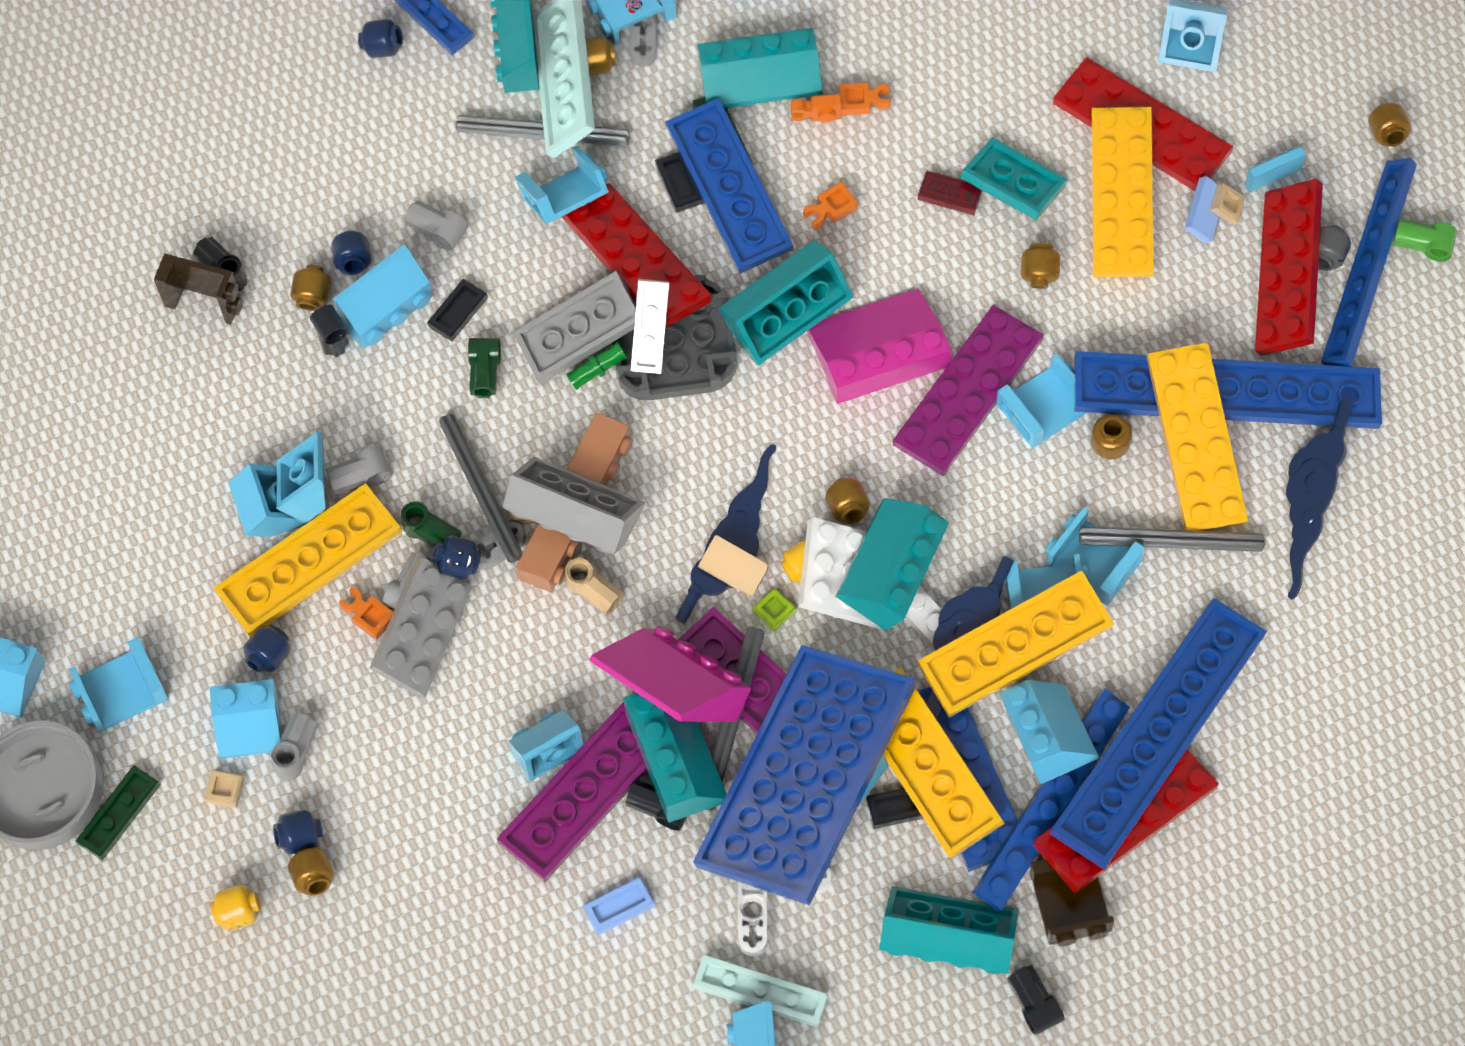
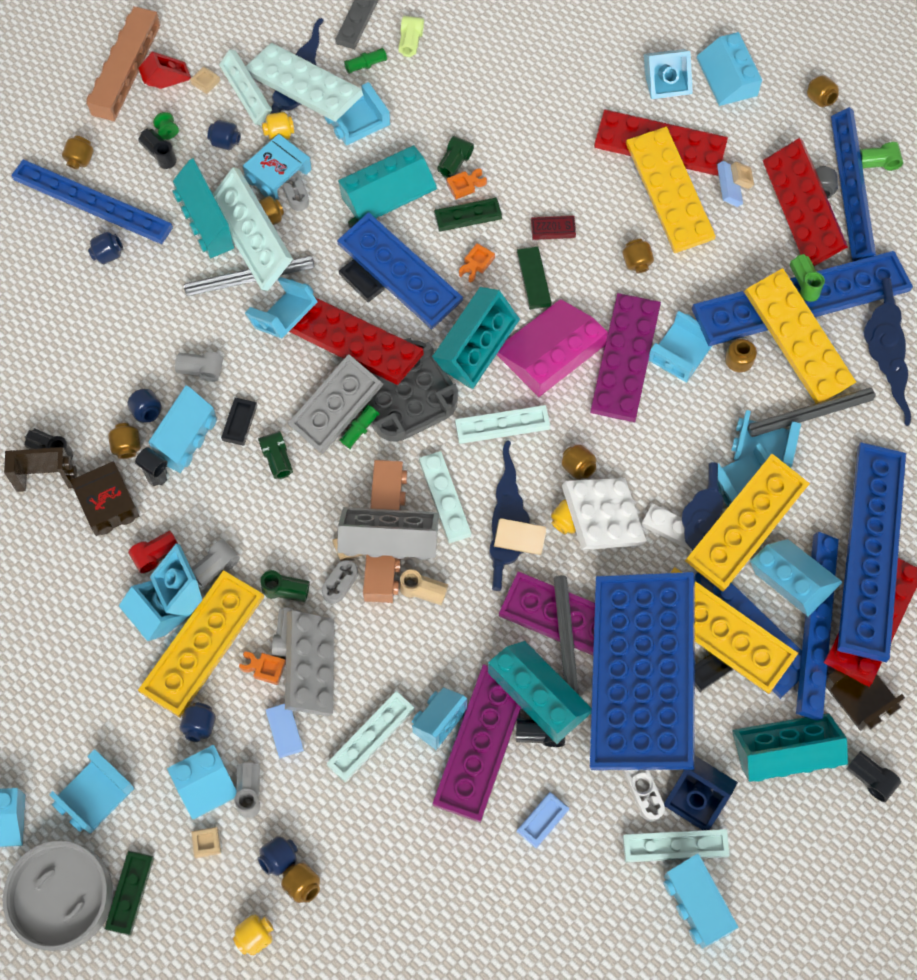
camera: 25 degrees left, 0 degrees up
dark blue head [432,535,481,579] -> none
dark grey axle [439,413,522,563] -> none
dark pink slope [589,626,751,722] -> none
white plate [631,279,669,374] -> none
lime tile [752,588,797,632] -> none
orange plate [790,94,841,123] -> none
teal slope [835,498,949,631] -> none
teal plate [960,137,1068,220] -> none
medium azure tile [1246,146,1306,192] -> none
none -> dark brown panel [70,461,140,536]
none -> red piece [128,530,178,574]
none -> light blue tile [265,704,304,758]
none -> light aqua plate [326,691,415,783]
none -> light aqua plate [419,451,471,543]
none -> dark green tile [434,197,502,232]
none -> dark green piece [437,136,474,178]
none -> light aqua plate [455,405,550,444]
none -> dark green tile [517,246,552,310]
none -> dark blue slope [664,755,738,831]
none -> medium azure slope [697,32,762,106]
none -> bright green piece [789,254,825,302]

